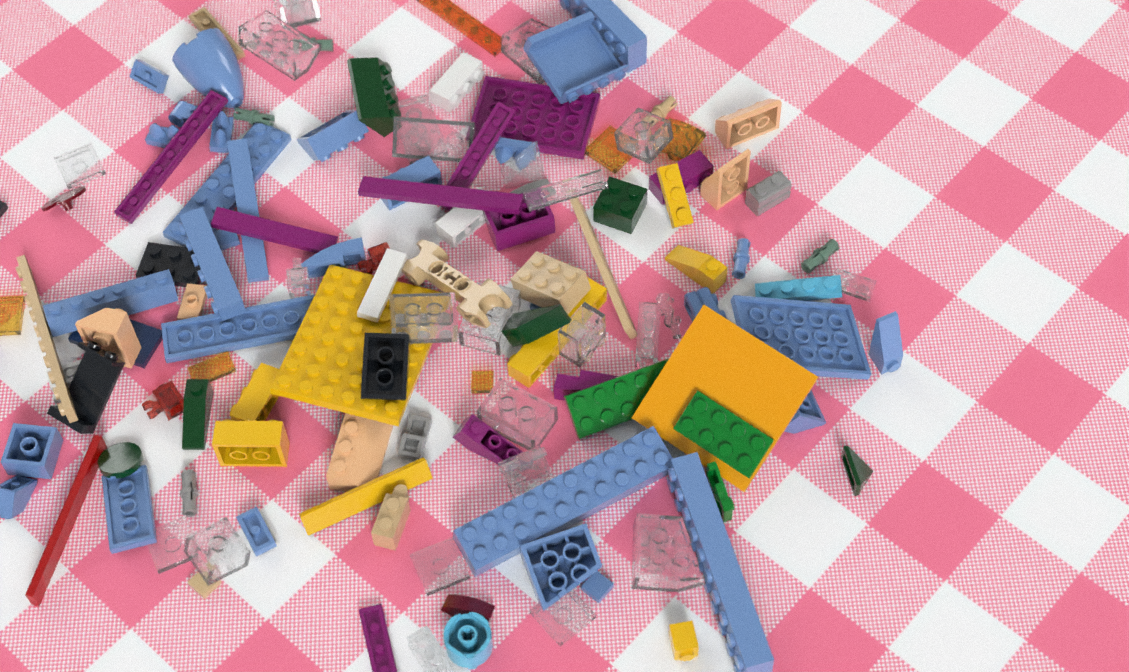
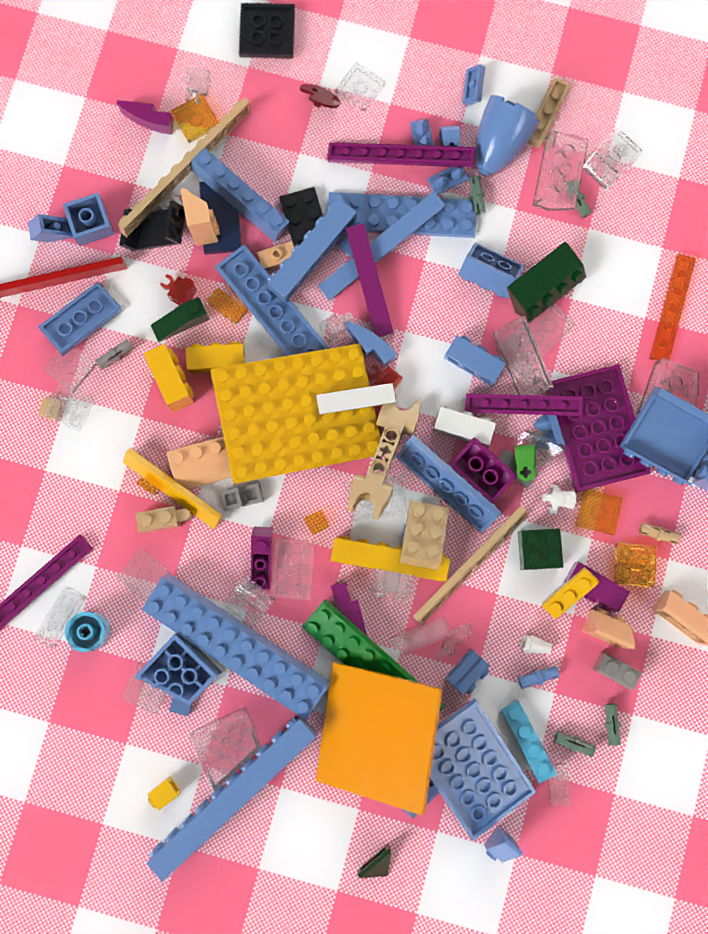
camera: 60 degrees right, 25 degrees up
tile [97,442,144,479] -> none
medium blue plate [236,507,277,557] -> none
magenta tile [358,176,524,215] -> none
black slope [361,333,411,401] -> none
clear brick [389,292,458,344] -> none
white brick [429,52,484,113] -> none
dark red slope [440,594,495,622] -> none
dark green slope [501,304,571,347] -> none
clear tile [522,169,608,211] -> none
clear brick [614,107,673,164] -> none
yellow slope [665,245,728,294] -> none
green piece [673,391,775,478] -> none
green wing [706,461,735,523] -> none
none -> clear yellow tile [137,477,160,496]
none -> medium blue plate [396,435,502,533]
none -> bright green piece [515,444,536,482]
none -> white cone [521,634,552,654]
none -> white piece [542,484,576,514]
none -> sand green pin [604,704,621,746]

